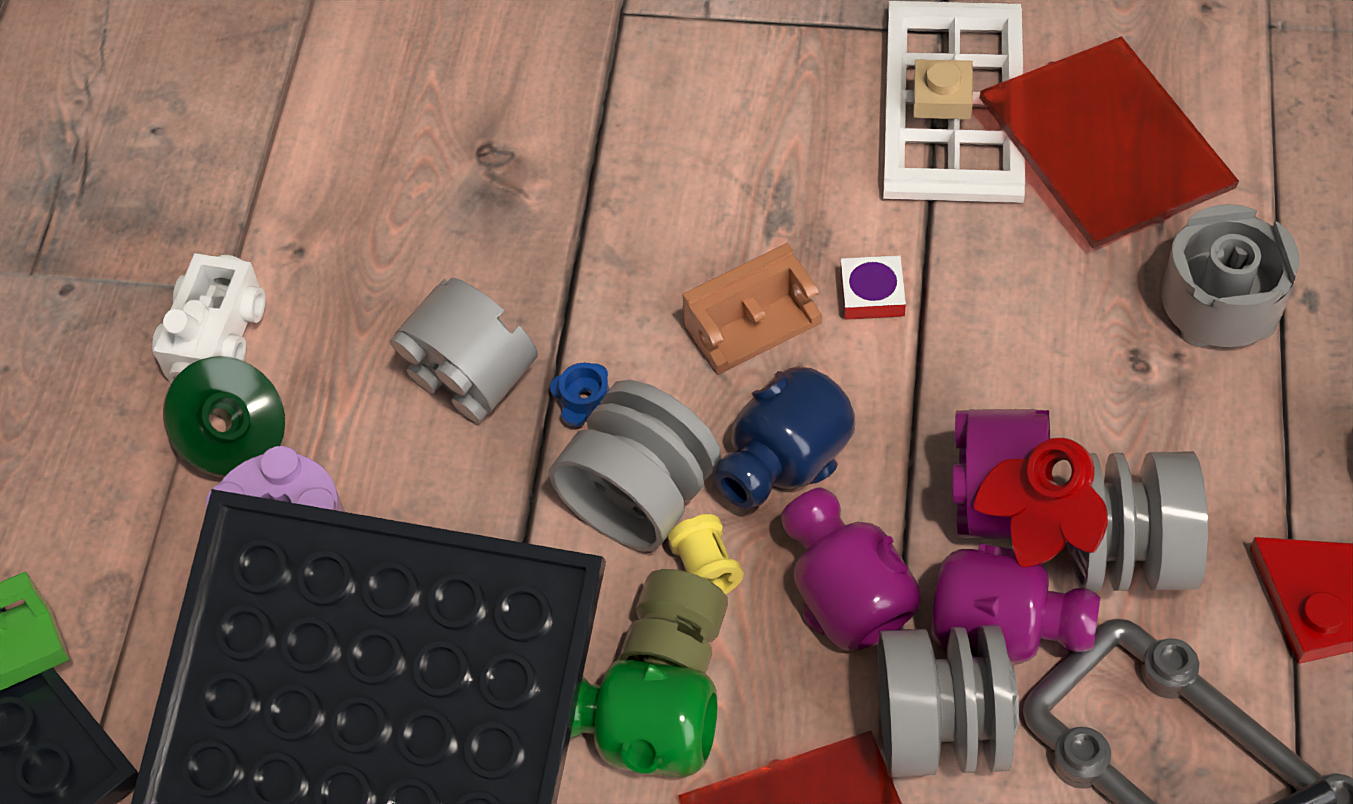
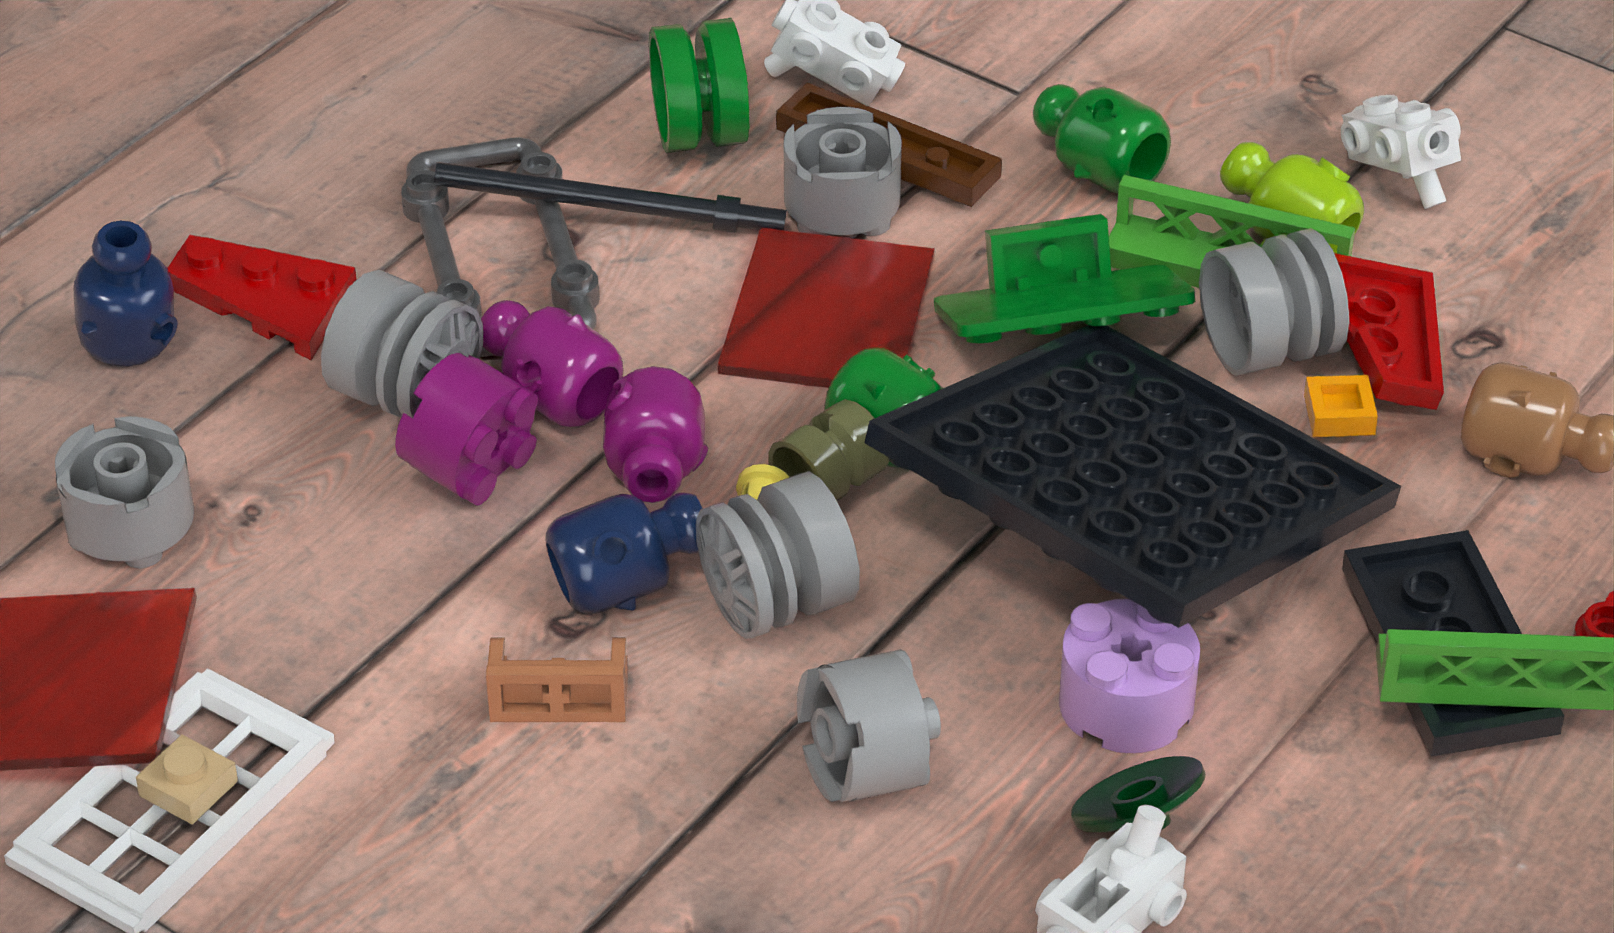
camera: 155 degrees left, 15 degrees down
blue plate [550,362,610,426] -> none
tile [840,255,906,319] -> none
light grey wheel [878,624,1019,777] -> none
red plate [974,437,1108,568] -> none

